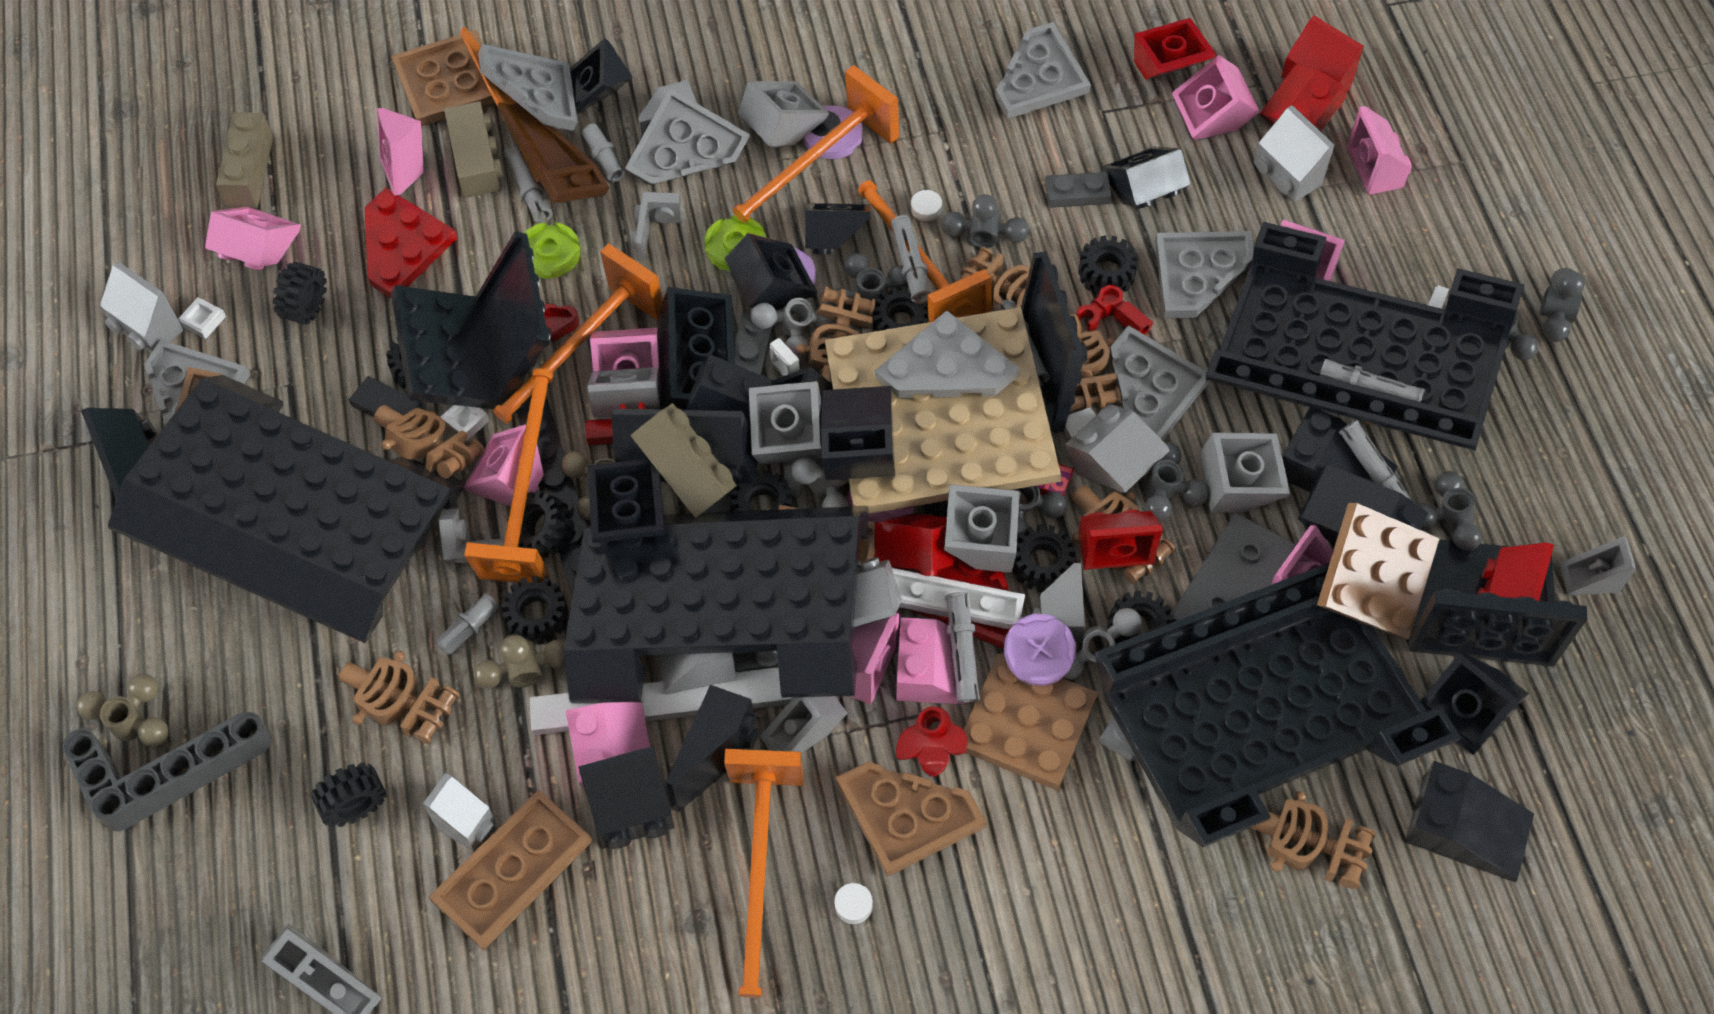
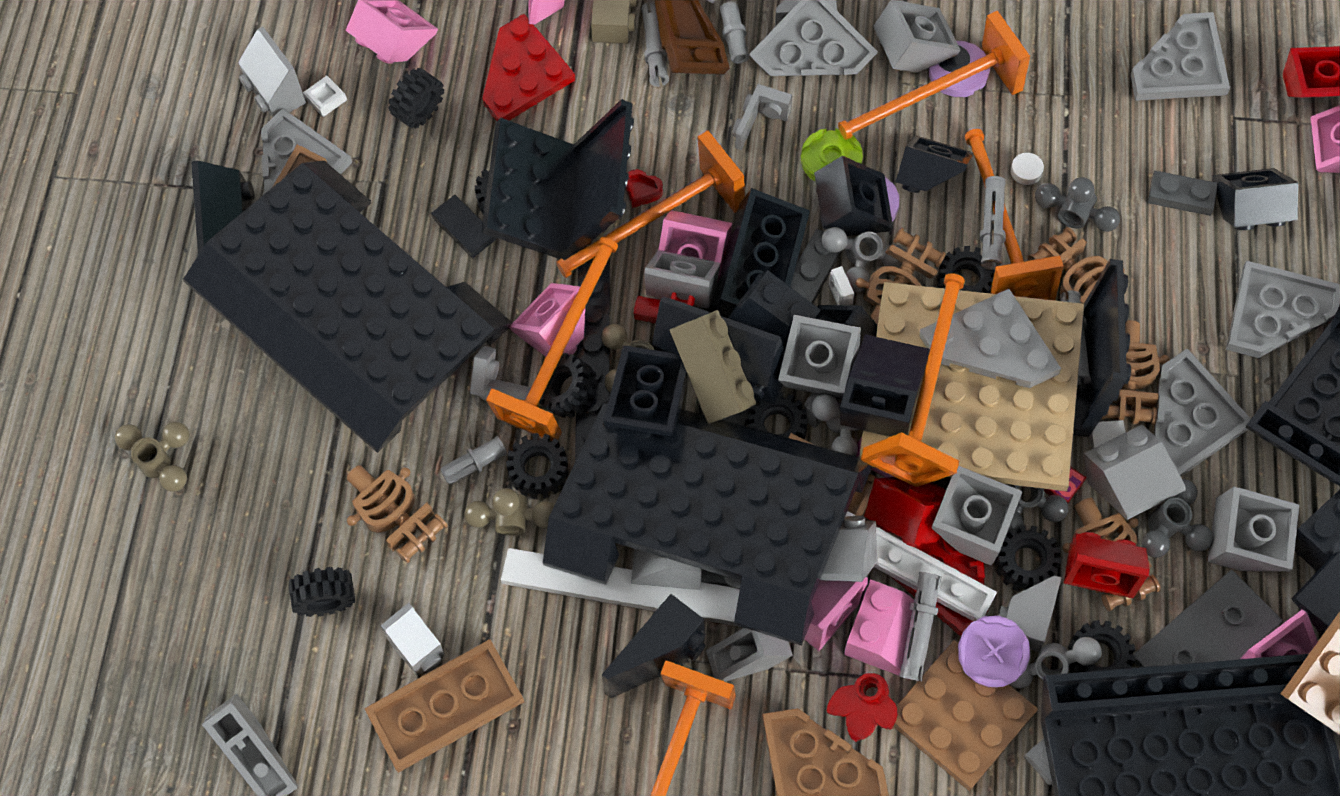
camera: 20 degrees right, 5 degrees up
dark grey beam [62,712,272,831] -> none
medium nougat torso [374,405,484,479] -> none
white tile [441,405,489,442] -> none
lime tile [524,222,581,279] -> none
bright pink slope [566,702,650,789] -> none
black slope [578,746,675,849] -> none
dark grey piece [829,253,909,310] -> none
red bar [1076,285,1153,335] -> none
black tyre [1078,235,1138,295] -> none
none -> orange tile [860,274,965,487]

